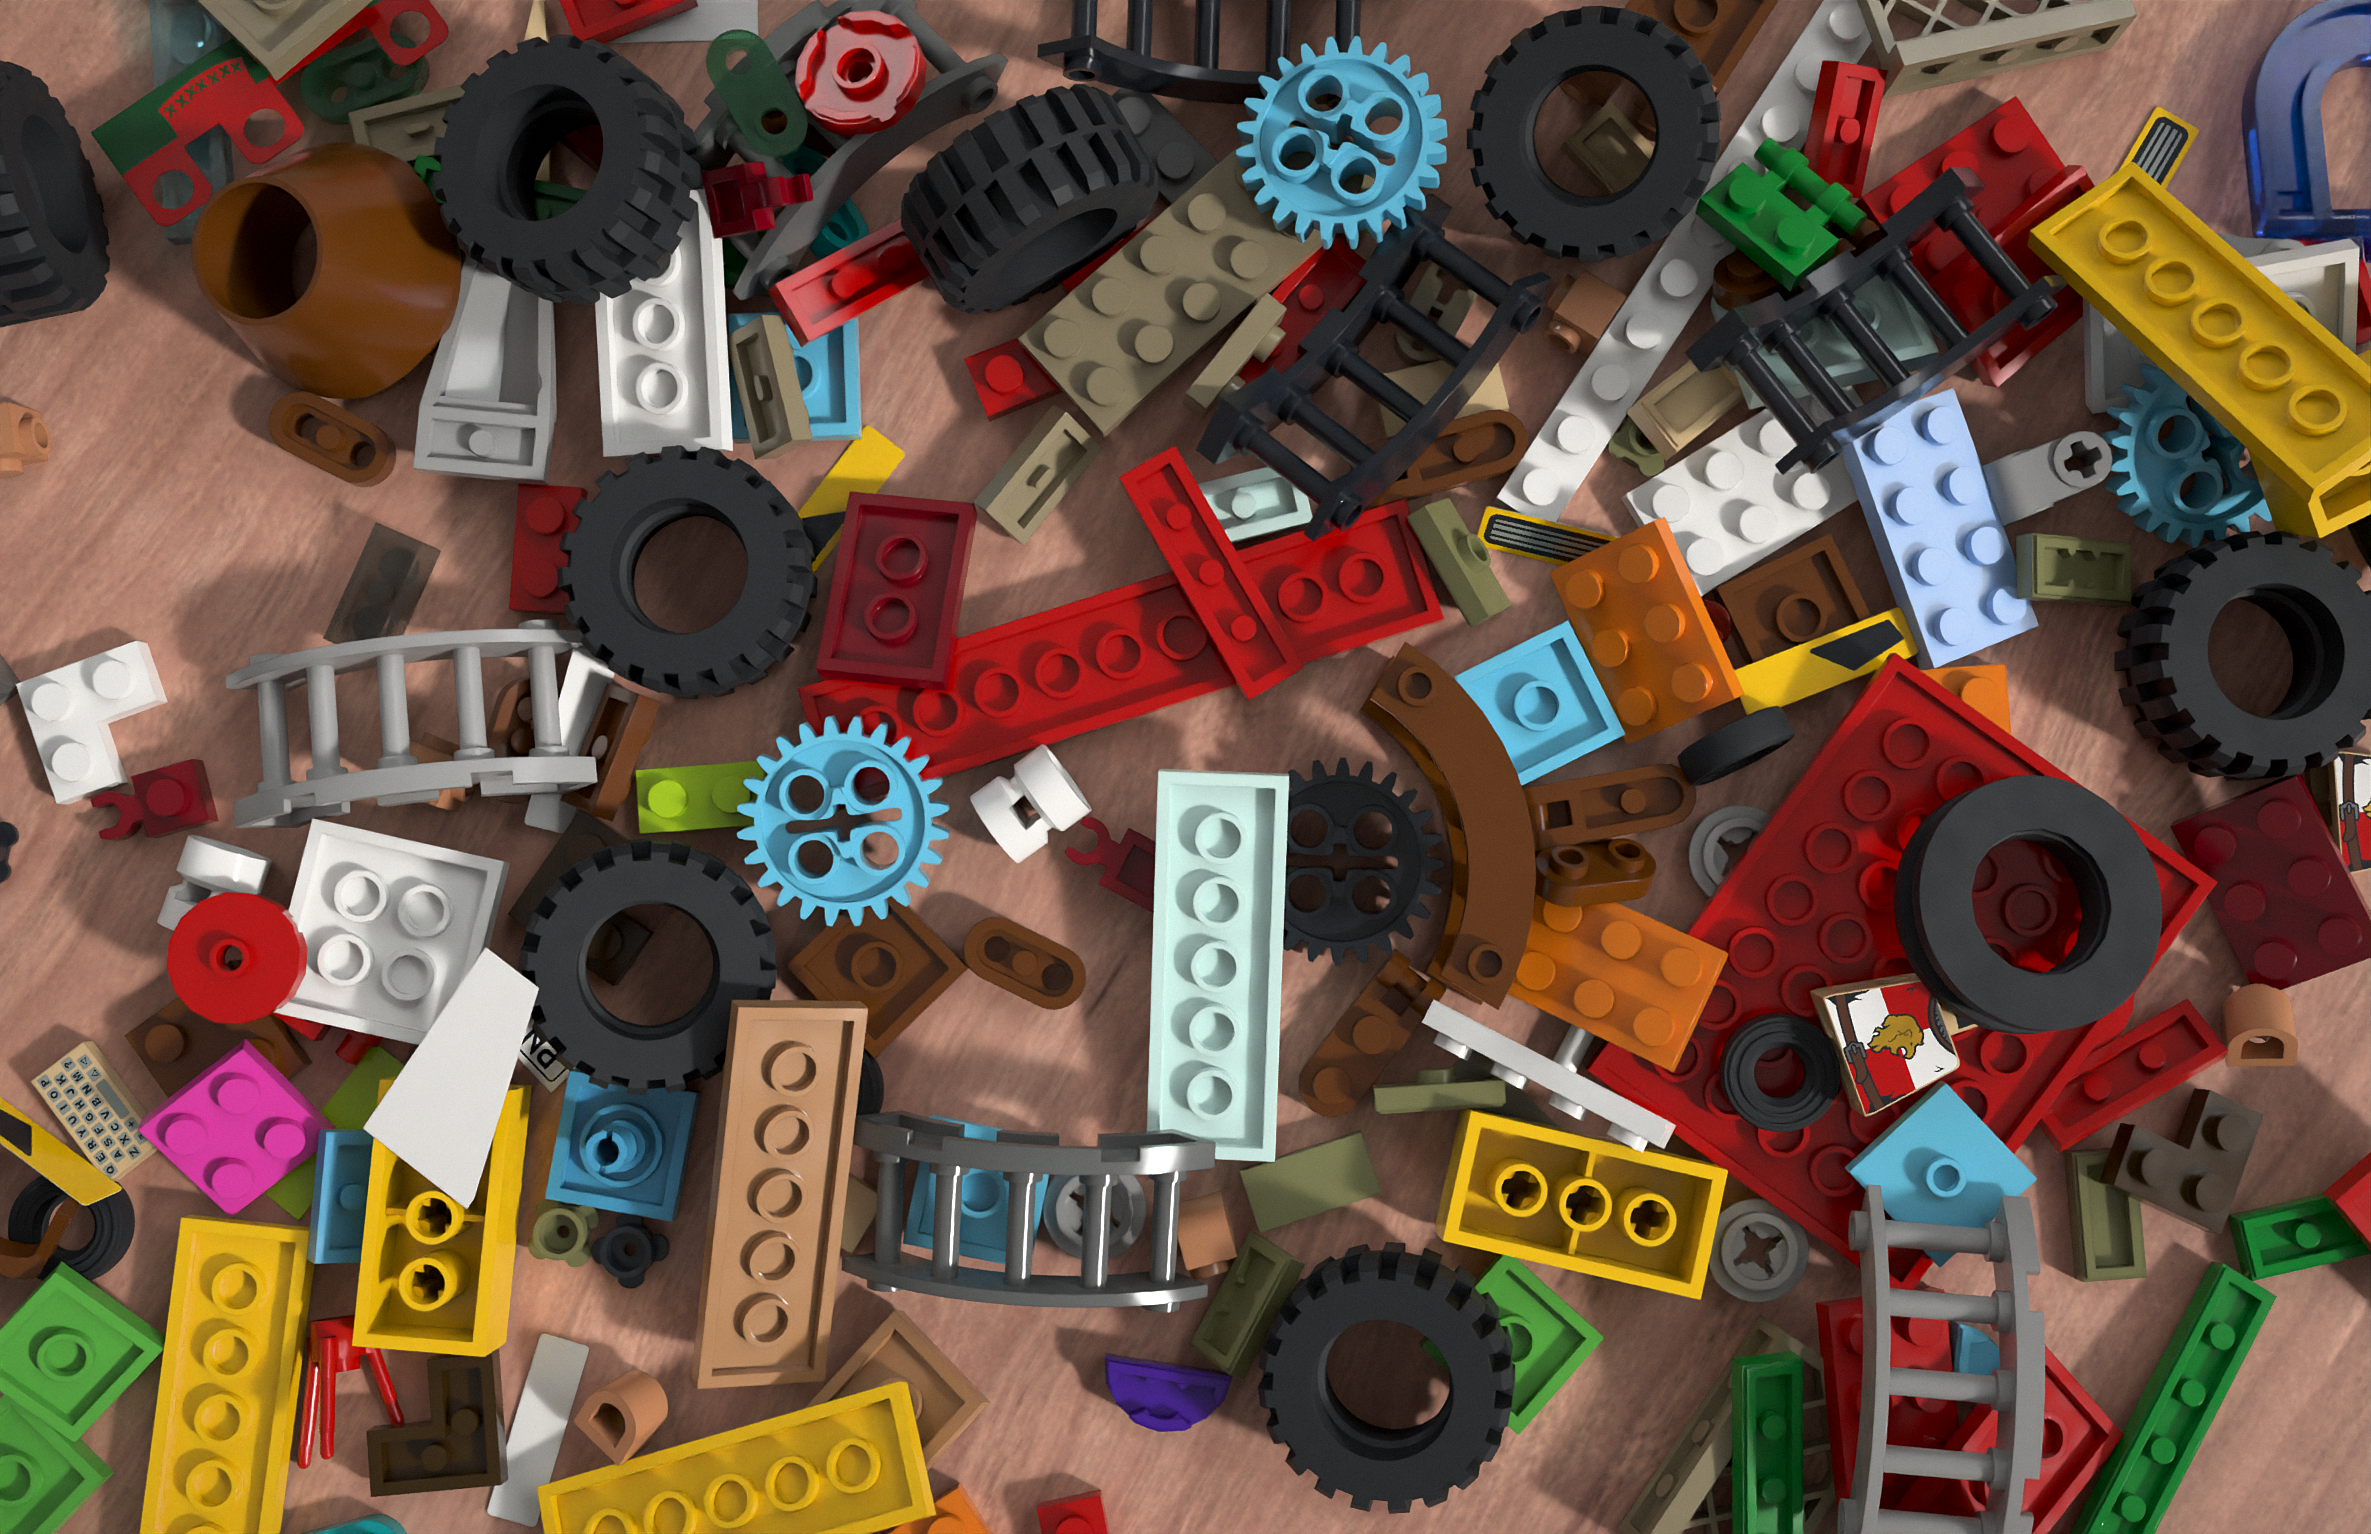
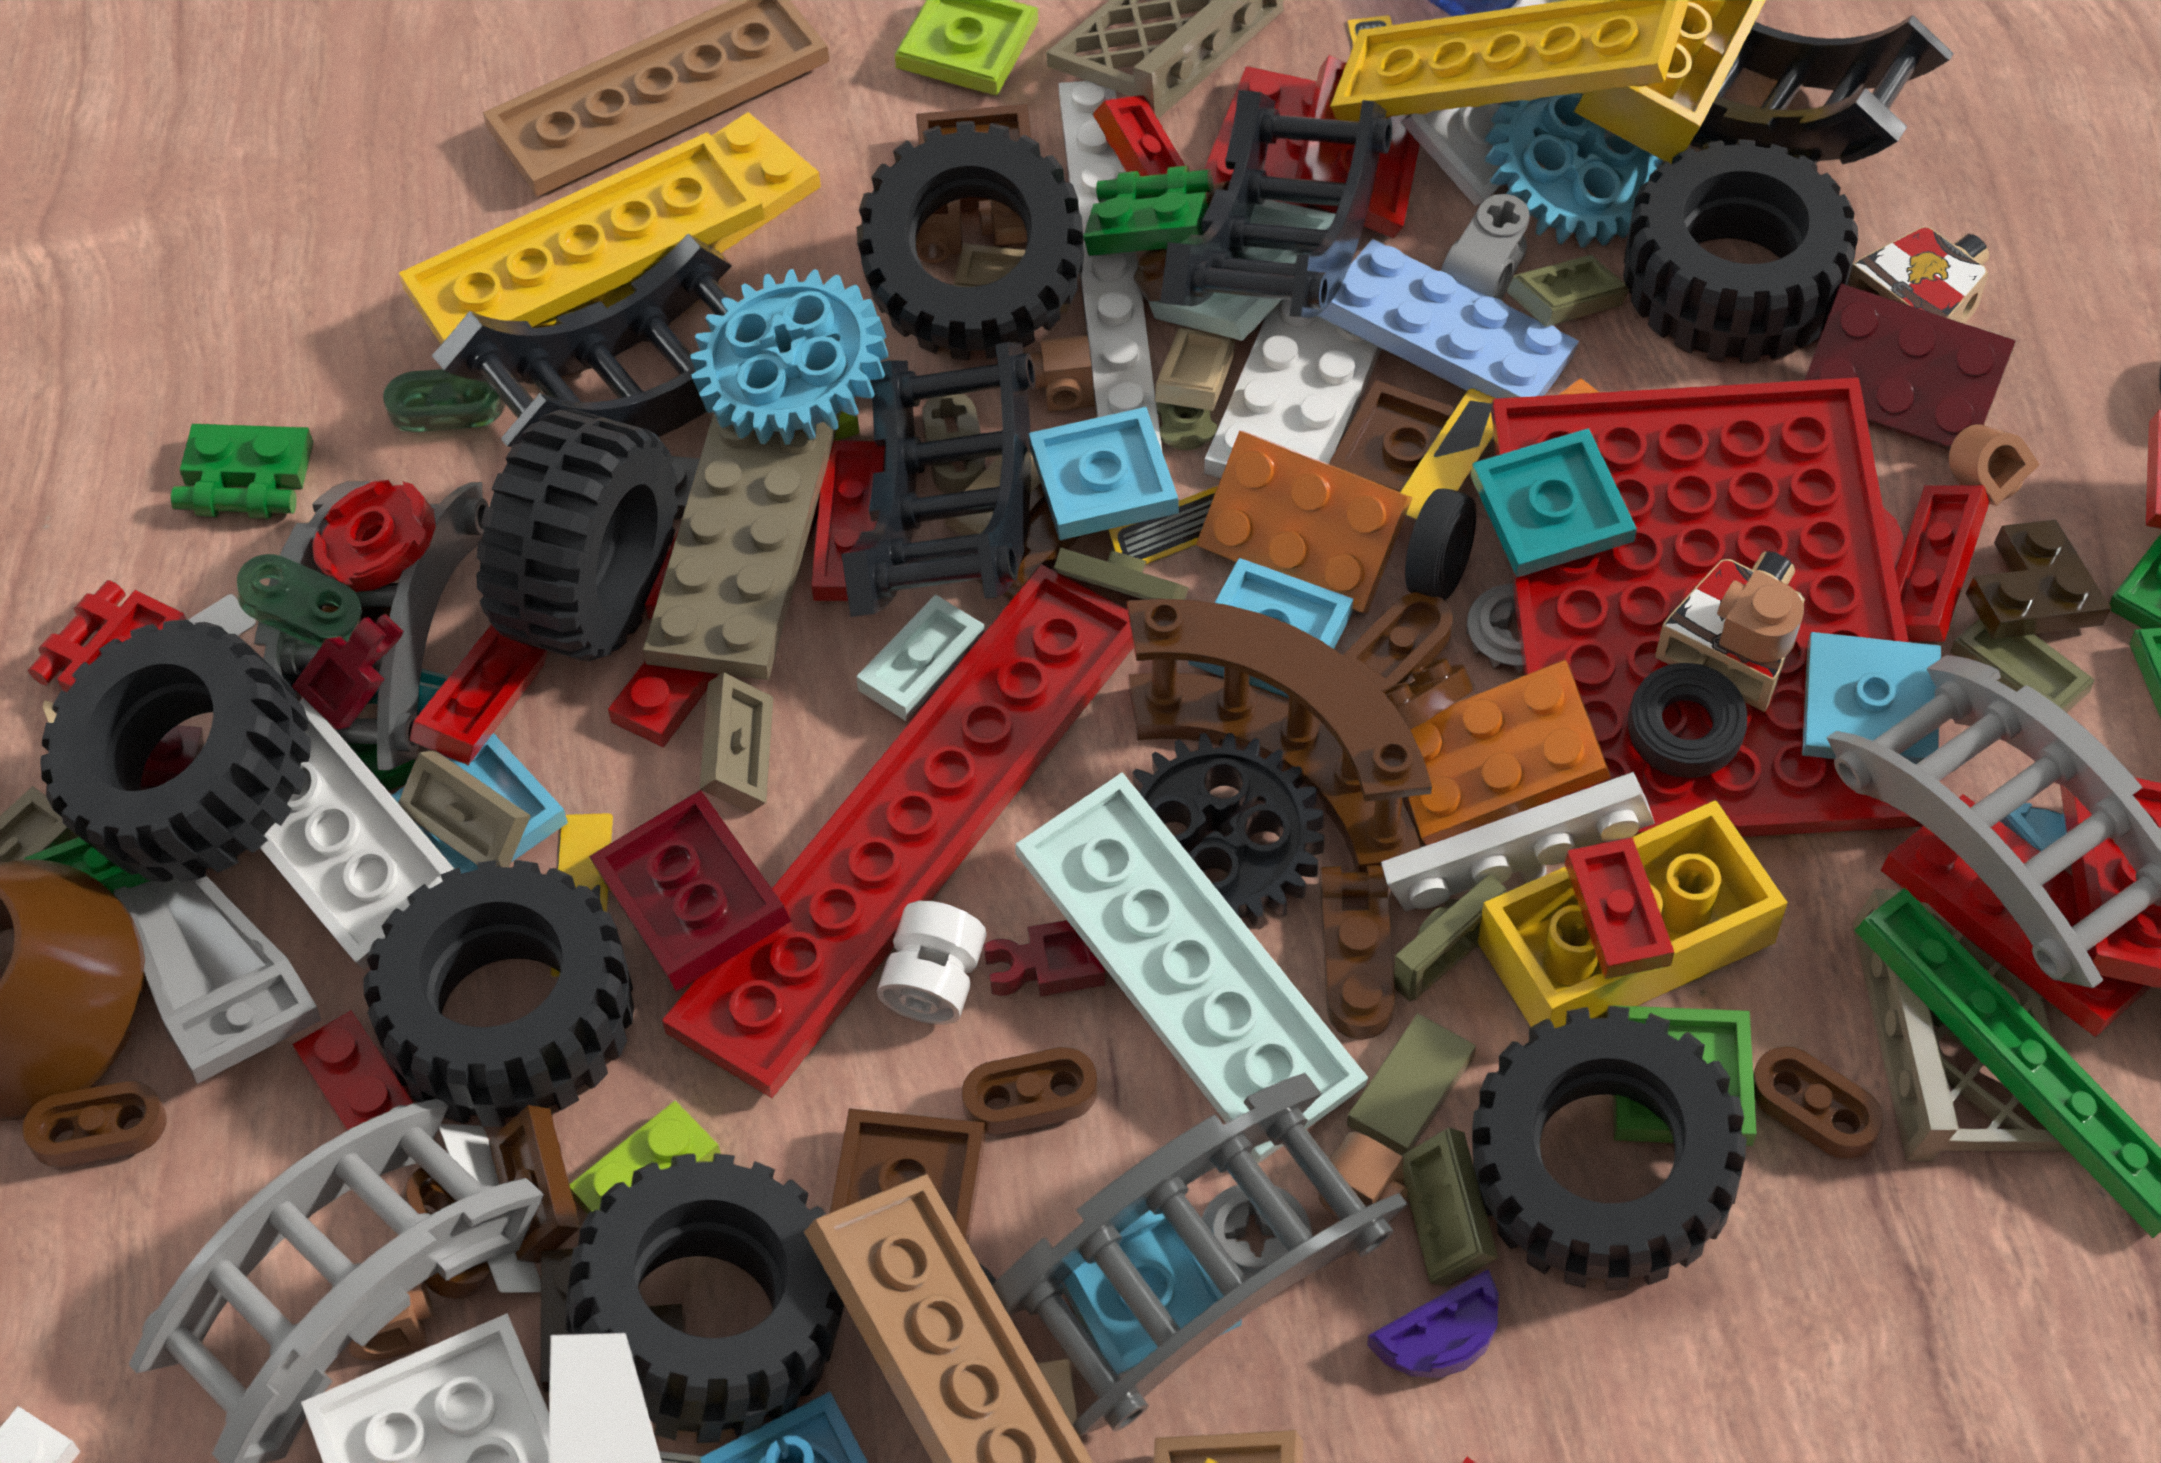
camera: 30 degrees left, 30 degrees down
clear smoke plate [323,522,441,644] -> none
medium azure gear [737,715,950,926] -> none
red plate [1119,445,1304,702] -> none
dark tan plate [1183,292,1287,420] -> none
light grey gear [1708,1197,1809,1302] -> none
black tyre [1894,775,2162,1034] -> none
none -> medium azure plate [1029,407,1179,540]
none -> teal plate [1471,428,1637,578]
none -> red plate [1565,837,1675,979]
none -> nougat plate [1717,569,1804,663]
none -> reddish brown plate [1753,1047,1883,1159]

